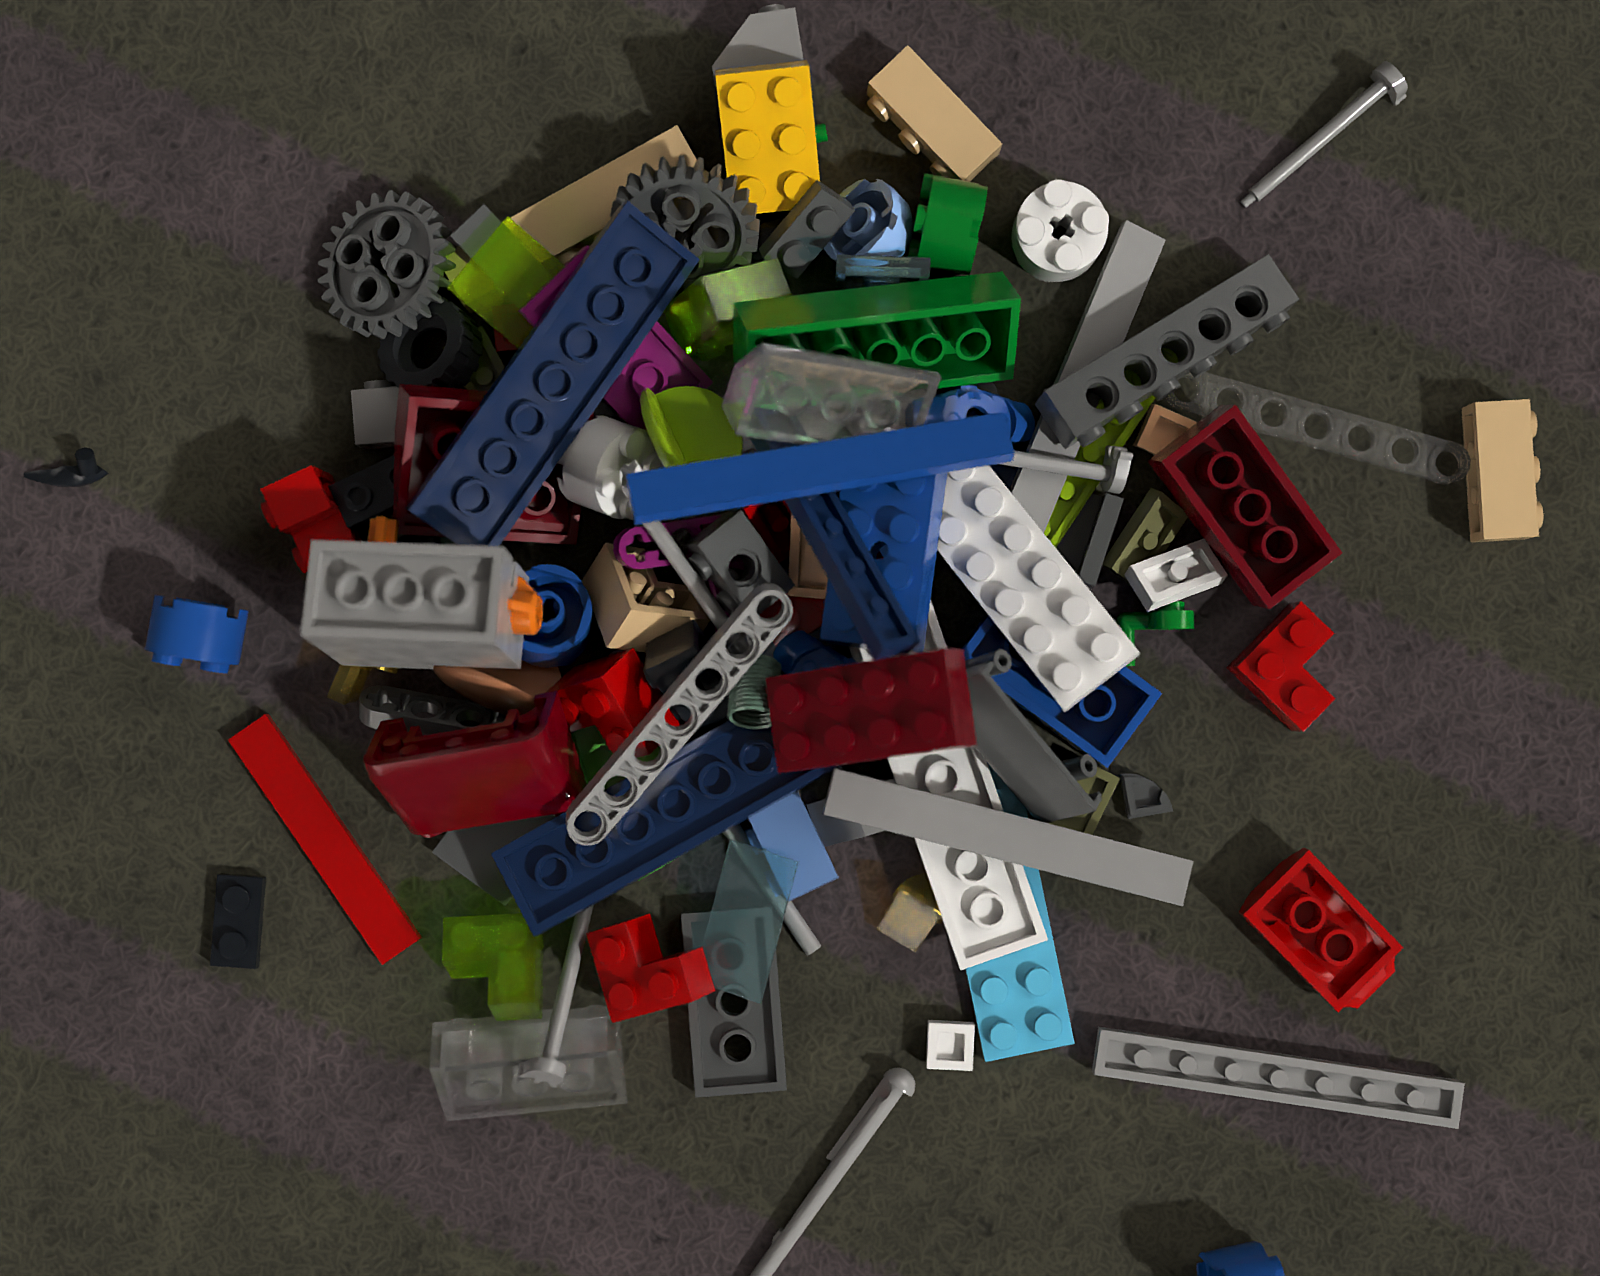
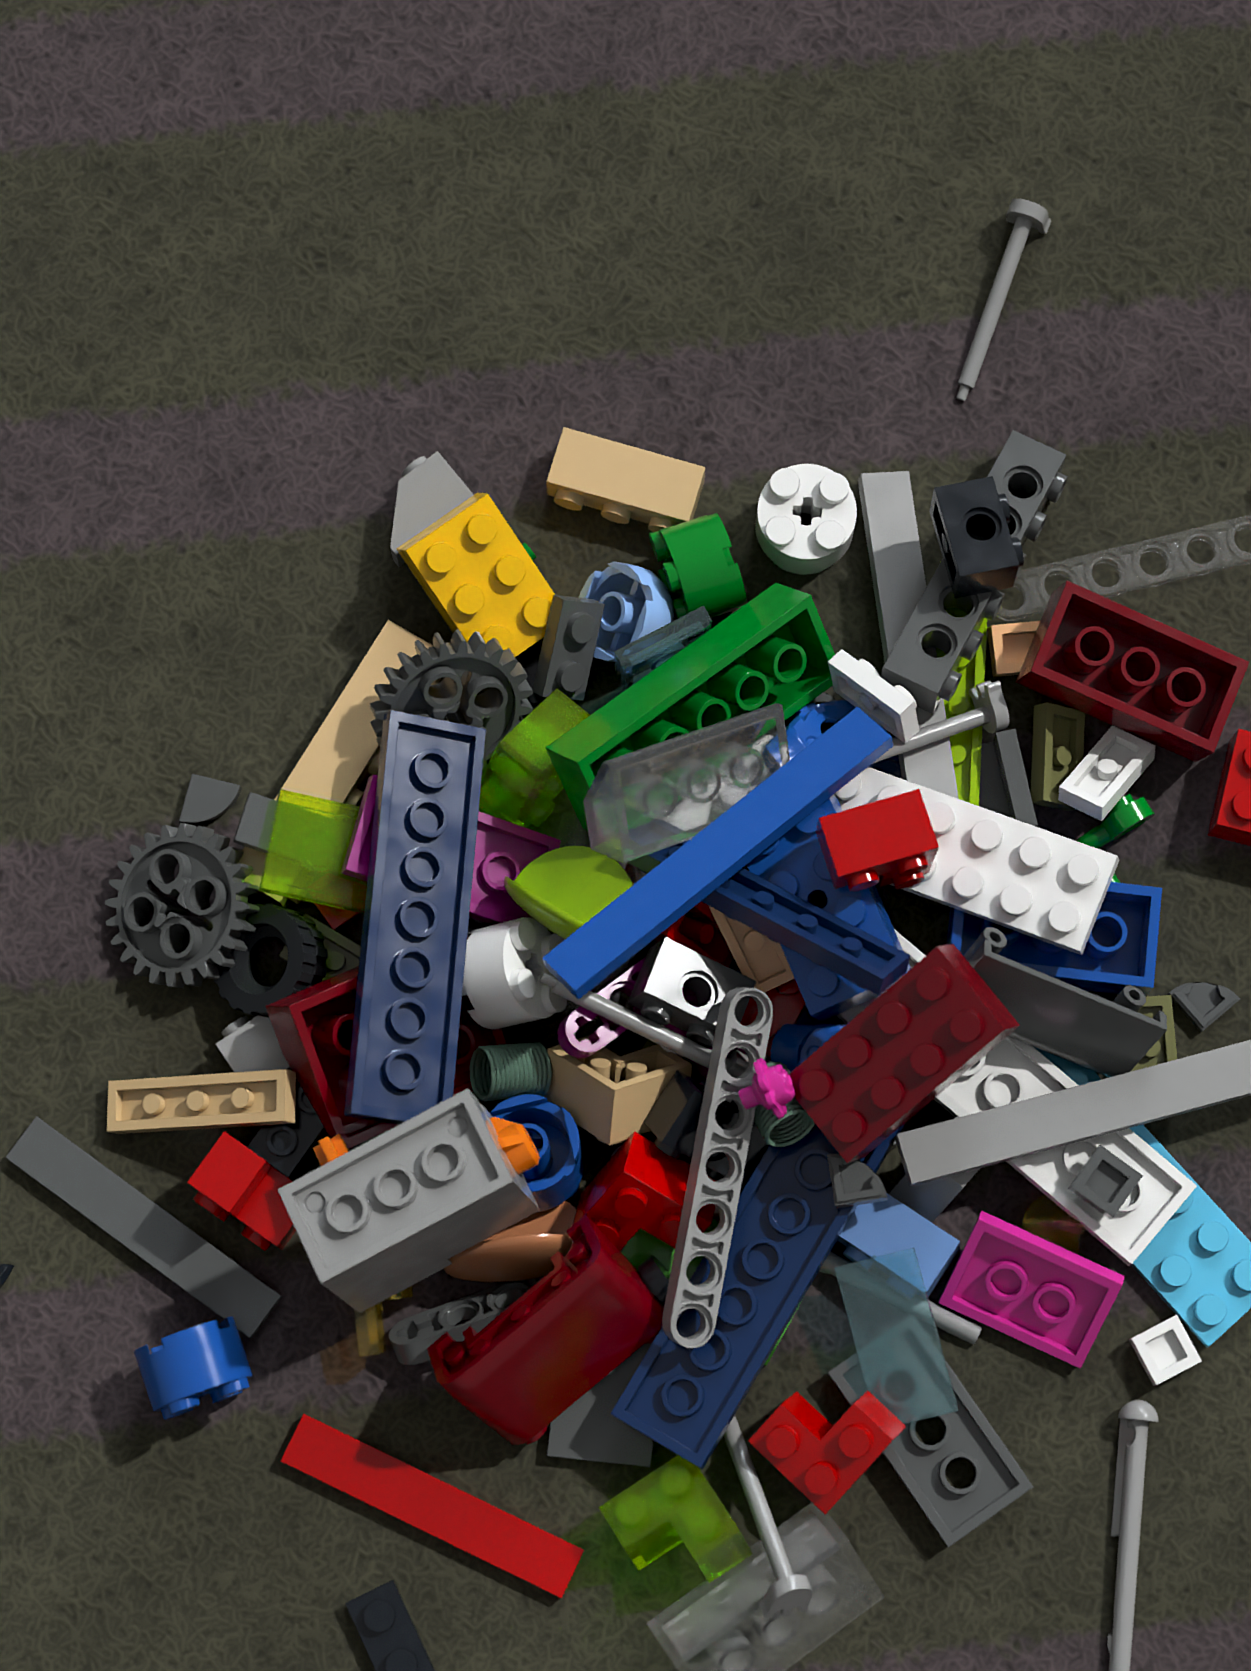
camera: 30 degrees left, 10 degrees down
none -> dark grey tile [6,1116,282,1339]
none -> tan plate [107,1069,296,1134]
none -> dark grey tile [179,774,242,826]
none -> sand green piece [470,1042,552,1102]
none -> black tile [637,1255,670,1305]
none -> dark pink plant [738,1058,795,1119]
none -> red brick [816,789,939,891]
none -> dark grey tile [827,1154,888,1209]
none -> white plate [828,649,920,744]
none -> black brick [929,476,1024,599]
none -> dark pink plate [938,1210,1124,1369]
none -> dark grey plate [1068,1145,1143,1220]

